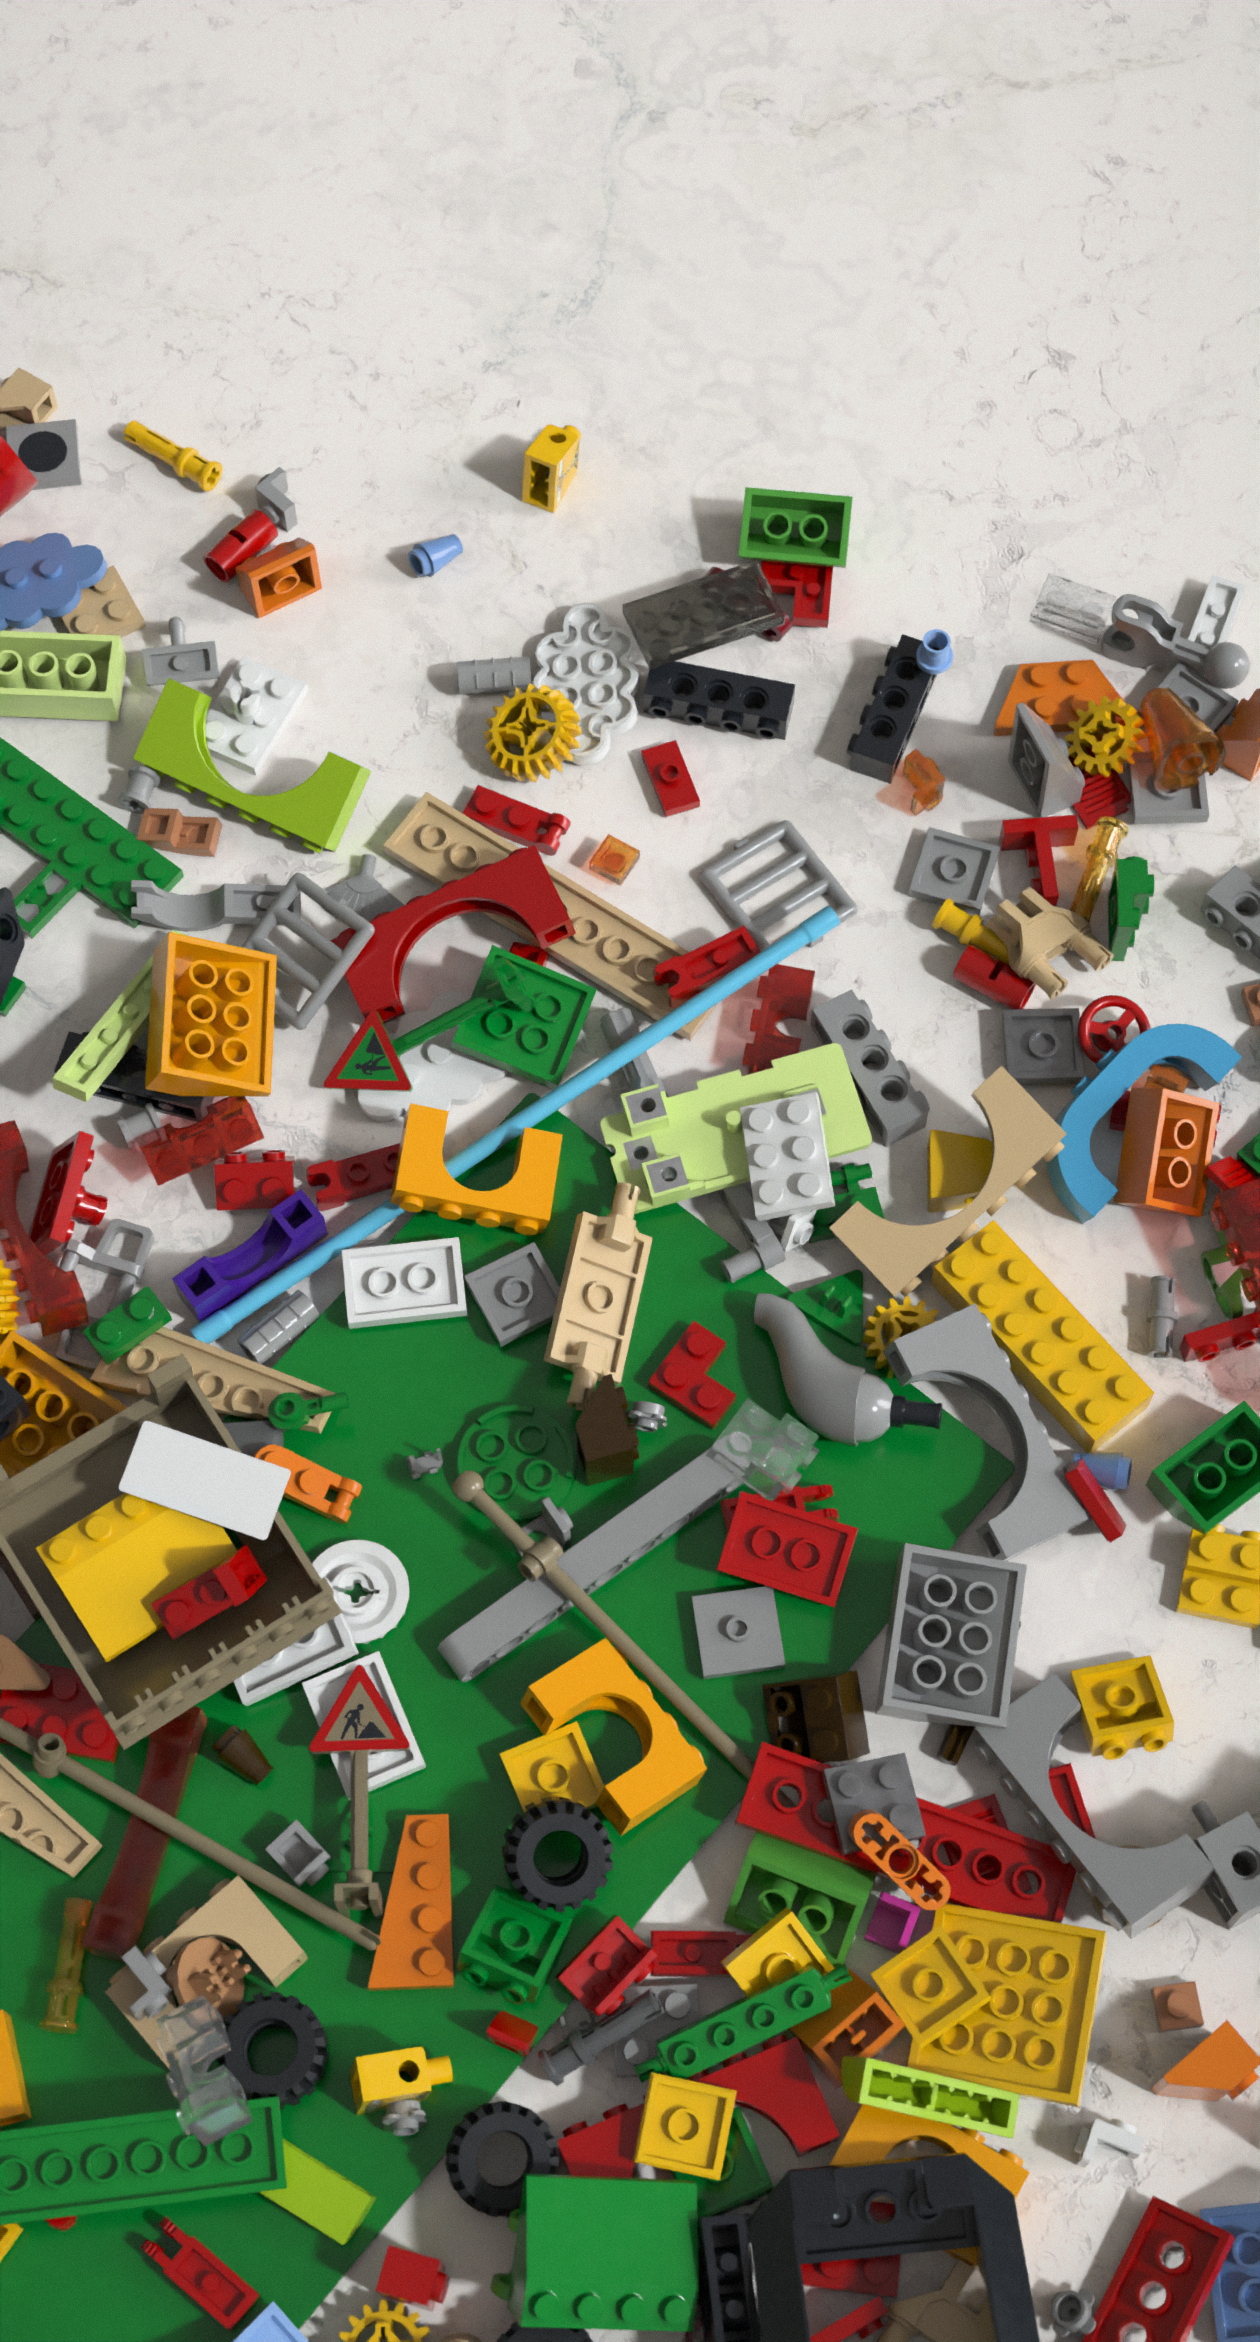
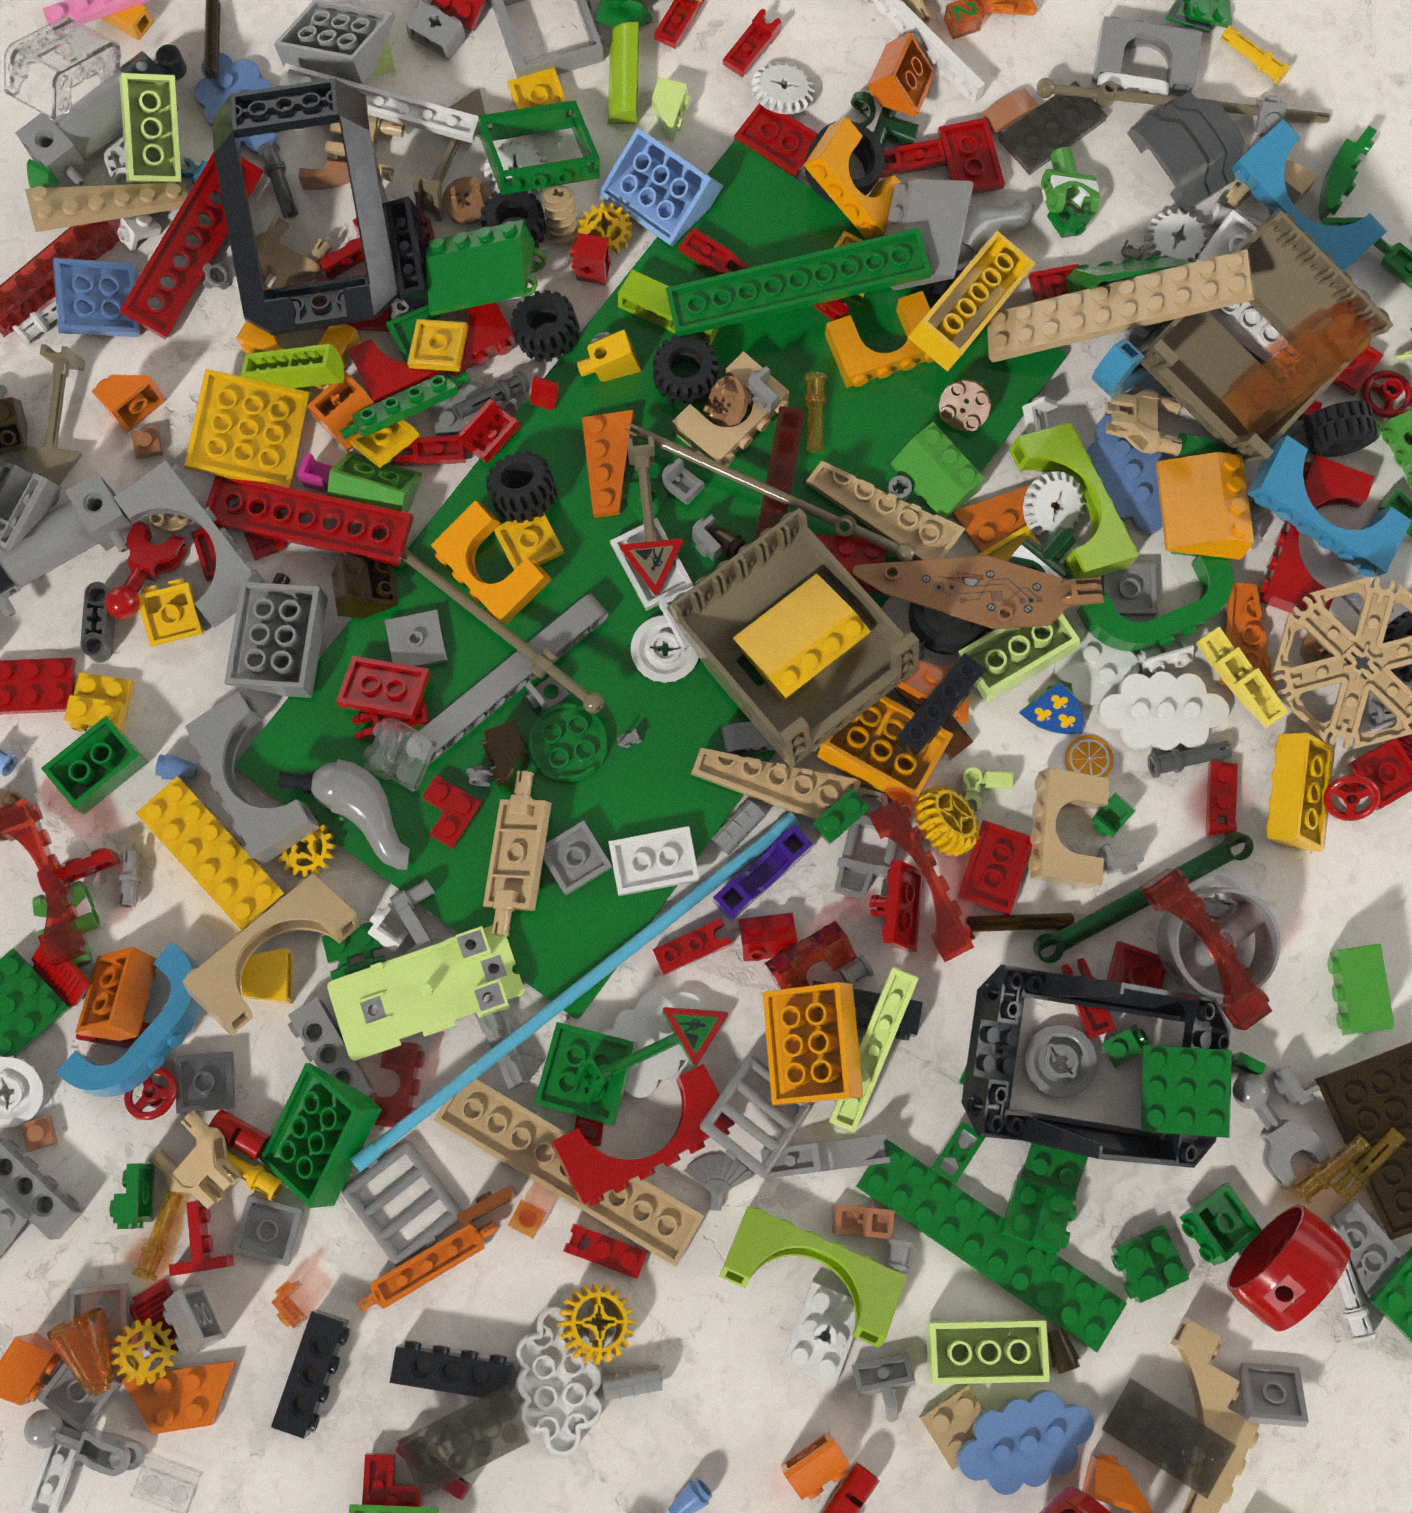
camera: 175 degrees right, 10 degrees up
white sticker [119,1421,291,1540] -> none
red bracket [151,1544,268,1640] -> none
clear arch [156,1995,253,2146] -> none
orange plate [252,1444,362,1524] -> none
green plate [268,1392,349,1432] -> none
light orange arch [390,1103,563,1235] -> none
green plate [456,1884,573,2005] -> none
red plate [641,740,700,817] -> none
red plate [653,926,761,1008] -> none
white plate [740,1092,835,1221] -> none
green piece [787,1269,863,1346] -> none
flat silver plate [822,1752,926,1856] -> none
orange beam [849,1809,950,1910] -> none
yellow plate [871,1925,992,2049] -> none
light blue piece [916,629,953,674] -> none
red tile [1064,1458,1127,1543] -> none
white bracket [1073,2118,1145,2168] -> none
clear orange plate [1144,1064,1189,1093] -> none
none -> dark grey beam [80,582,115,663]
none -> red piece [105,521,188,620]
none -> green slope [260,1063,381,1208]
none -> orange plate [357,1220,498,1312]
none -> dark orange plate [457,1186,518,1225]
none -> light grey bracket [692,515,721,562]

